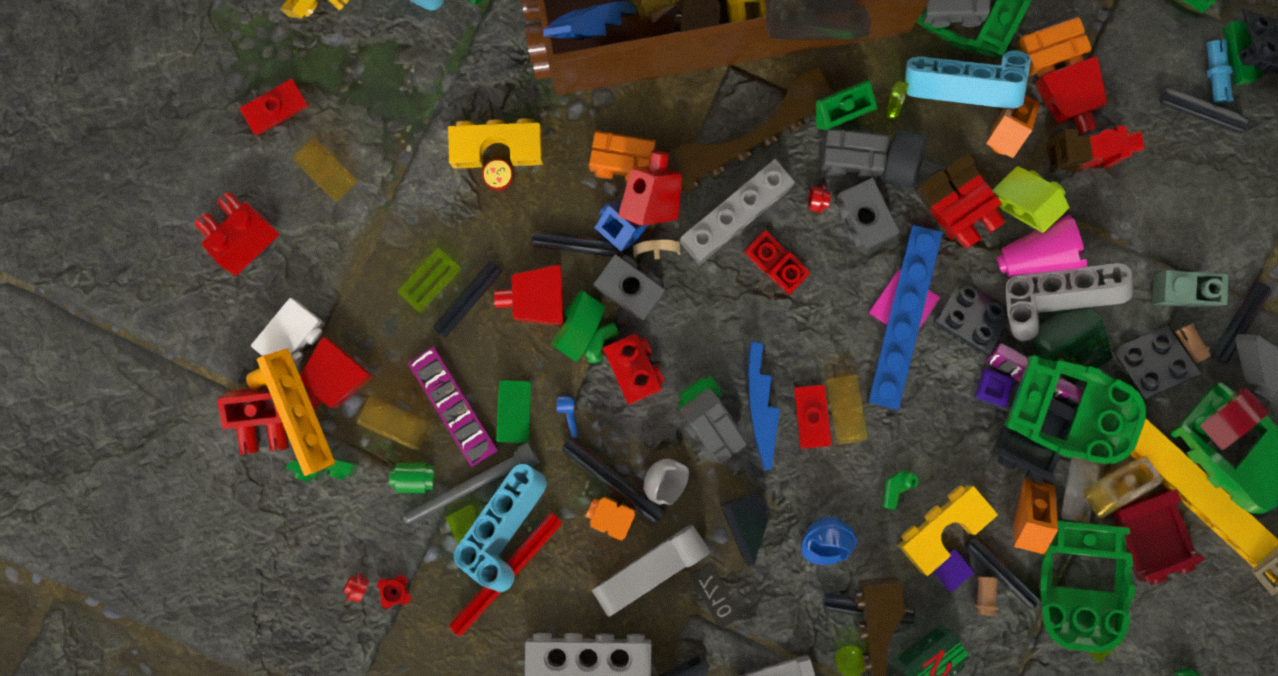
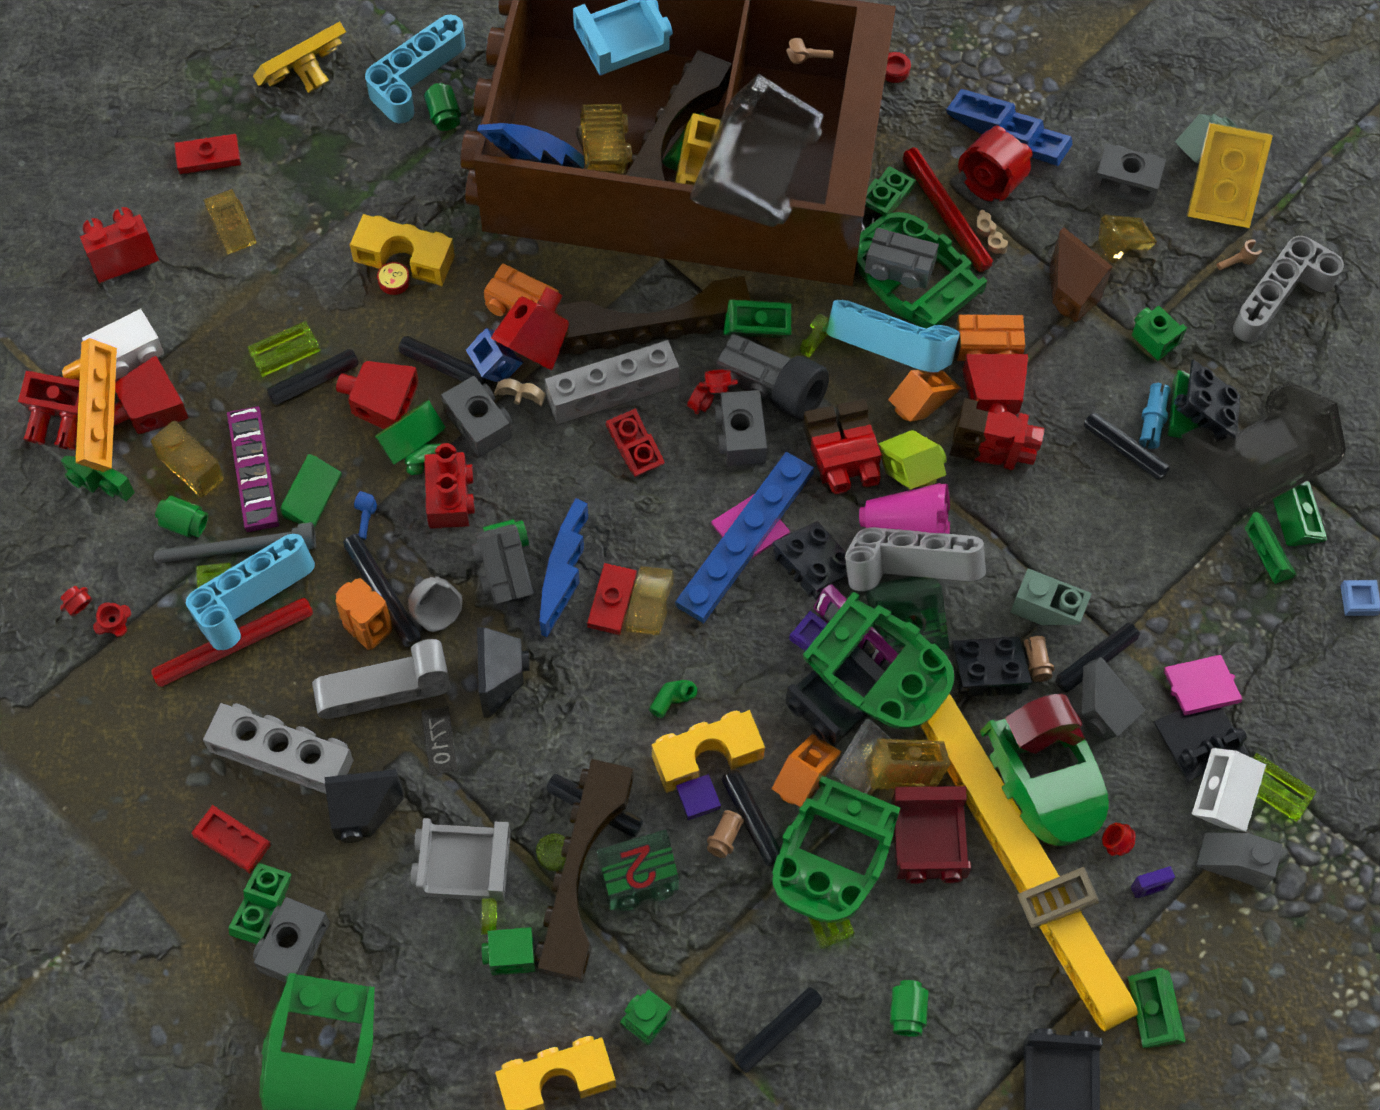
camera: 15 degrees right, 20 degrees down
blue piece [801,516,857,565] -> none
none -> red plate [699,369,738,393]

